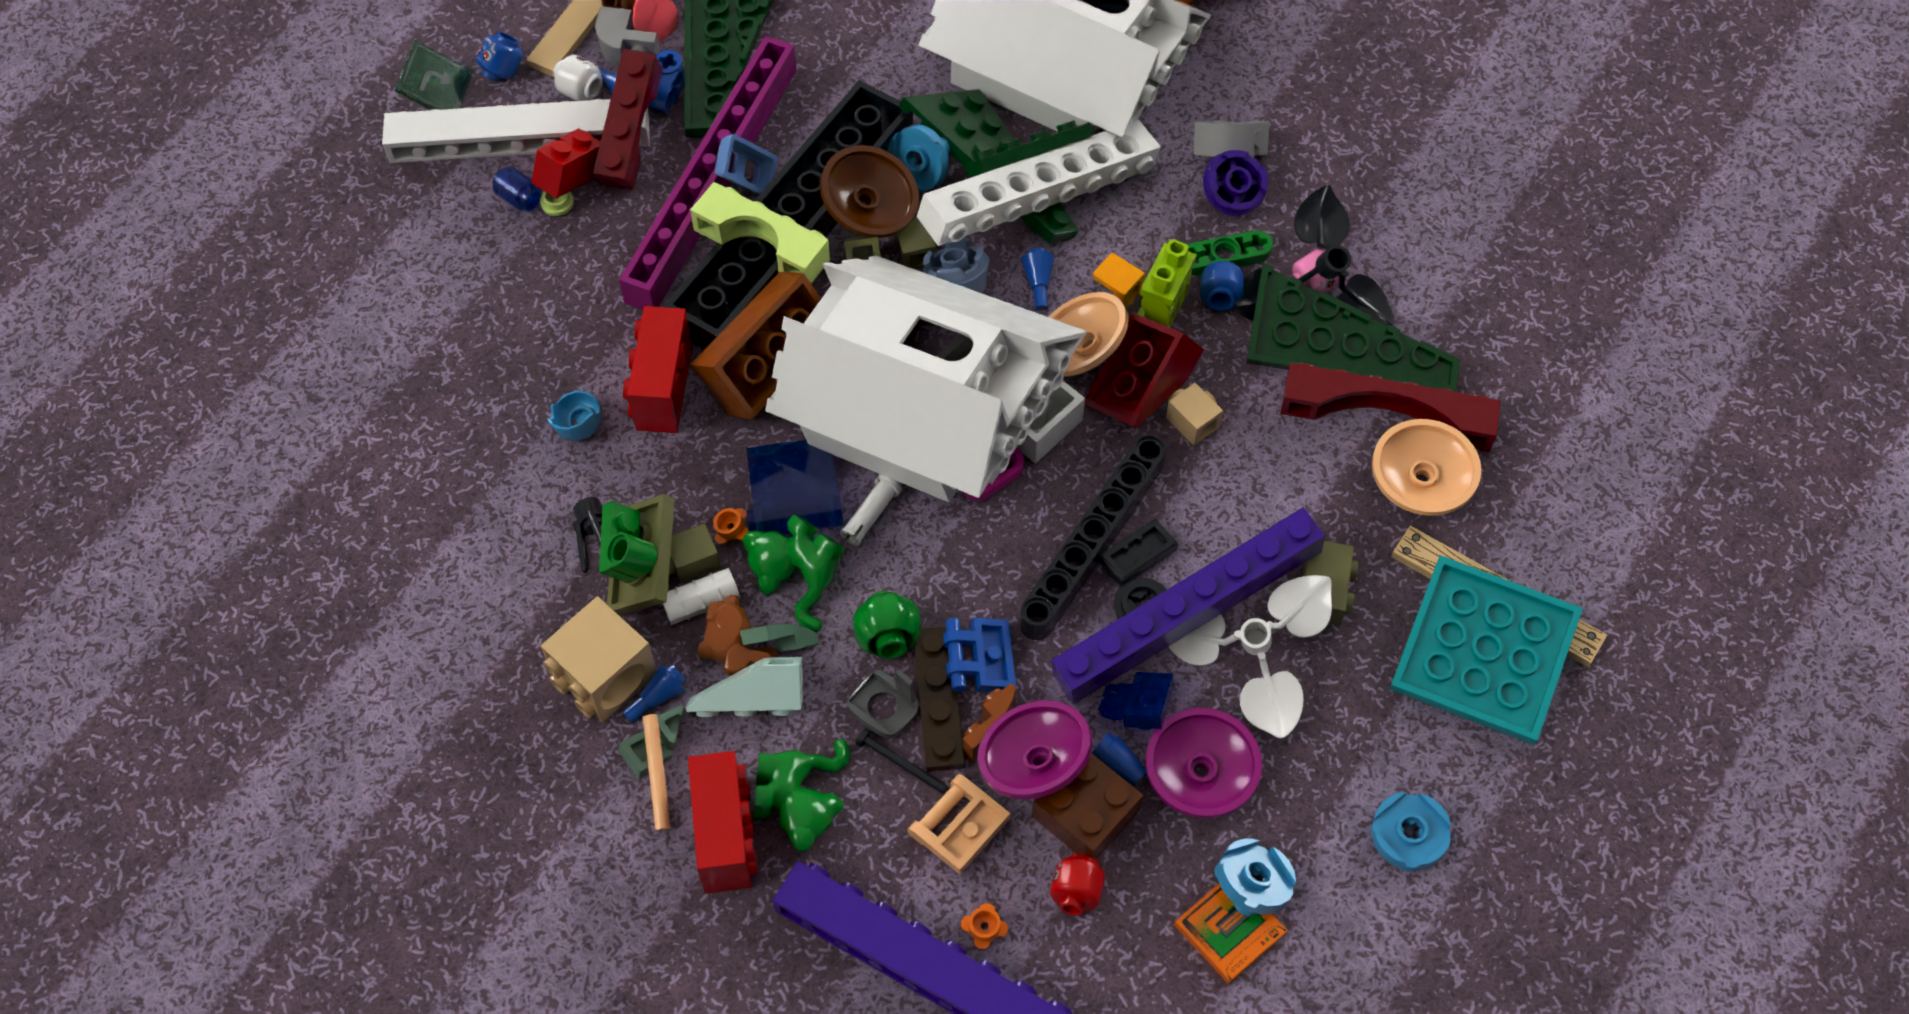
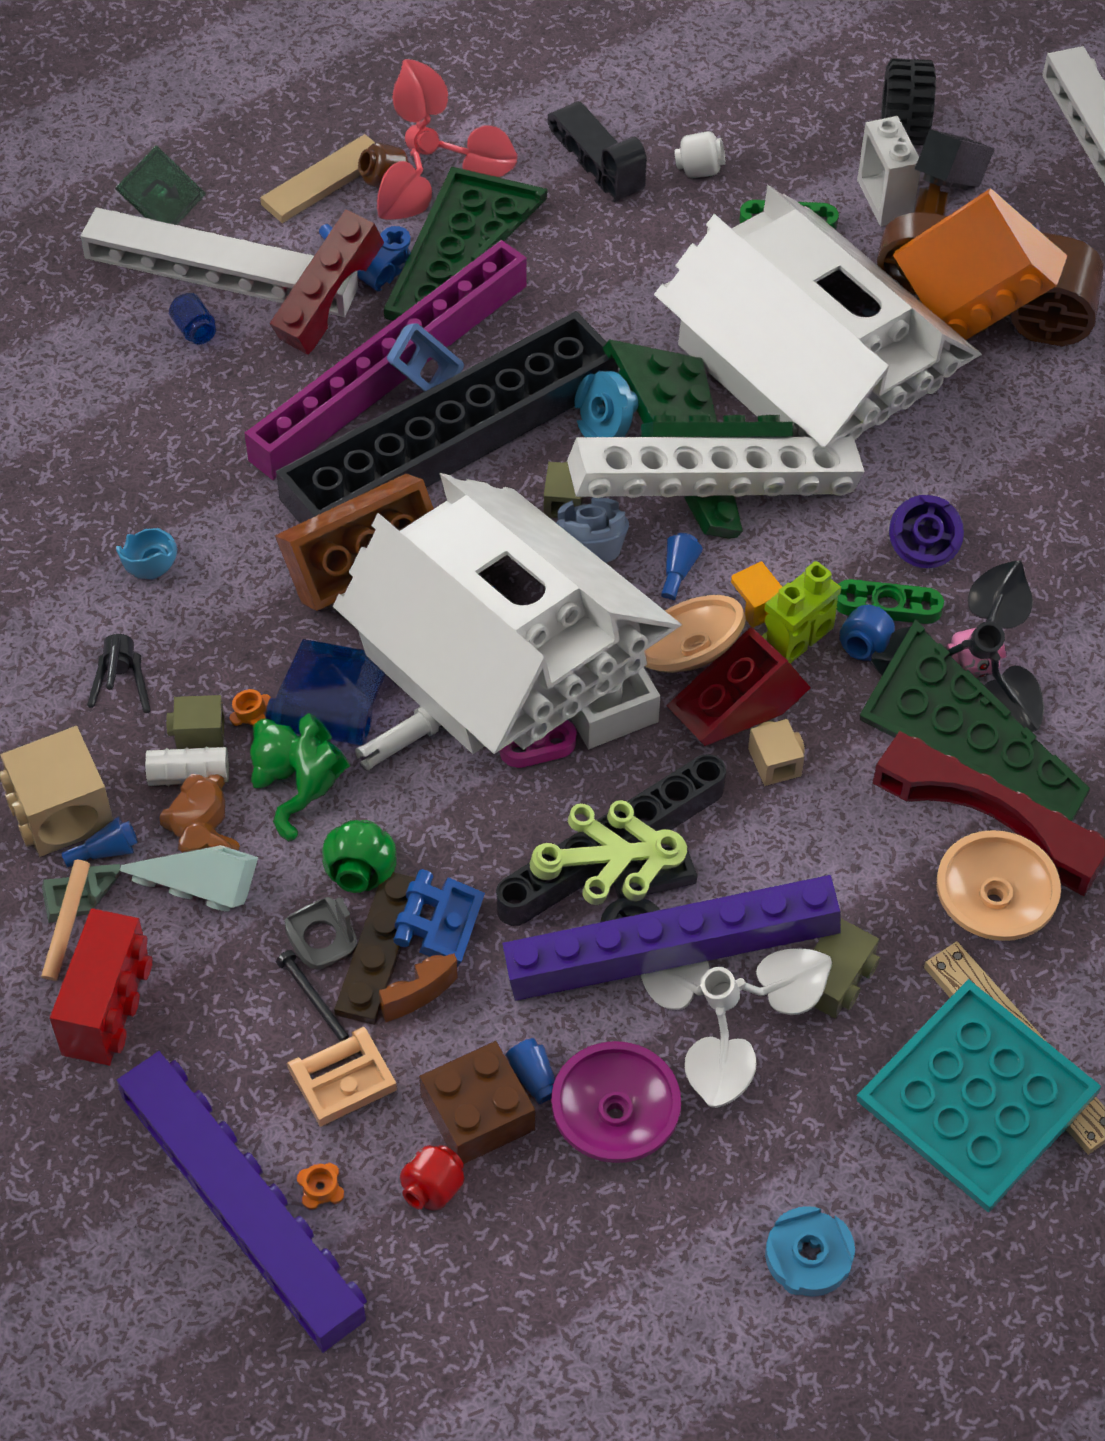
camera: 20 degrees right, 5 degrees down
blue head [476,31,524,82] -> none
red piece [531,128,600,198] -> none
yellowish green plate [540,191,574,216] -> none
white head [553,54,603,101] -> none
light grey brick [595,6,660,67] -> none
green plate [599,501,657,583] -> none
olive plate [607,494,675,616] -> none
red brick [623,306,693,434] -> none
yellowish green arch [690,182,830,284] -> none
sand green slope [740,624,819,652] -> none
green animal [753,738,851,852] -> none
reddish brown dish [820,145,919,238] -> none
olive brick [843,236,881,260] -> none
magenta dish [978,700,1092,800] -> none
clear blue hinge [1098,672,1174,730] -> none
orange tile [1174,884,1288,985] -> none
light grey brick [1194,121,1269,157] -> none
dark azure plate [1214,838,1296,916] -> none
none -> yellowish green plant [530,800,687,905]

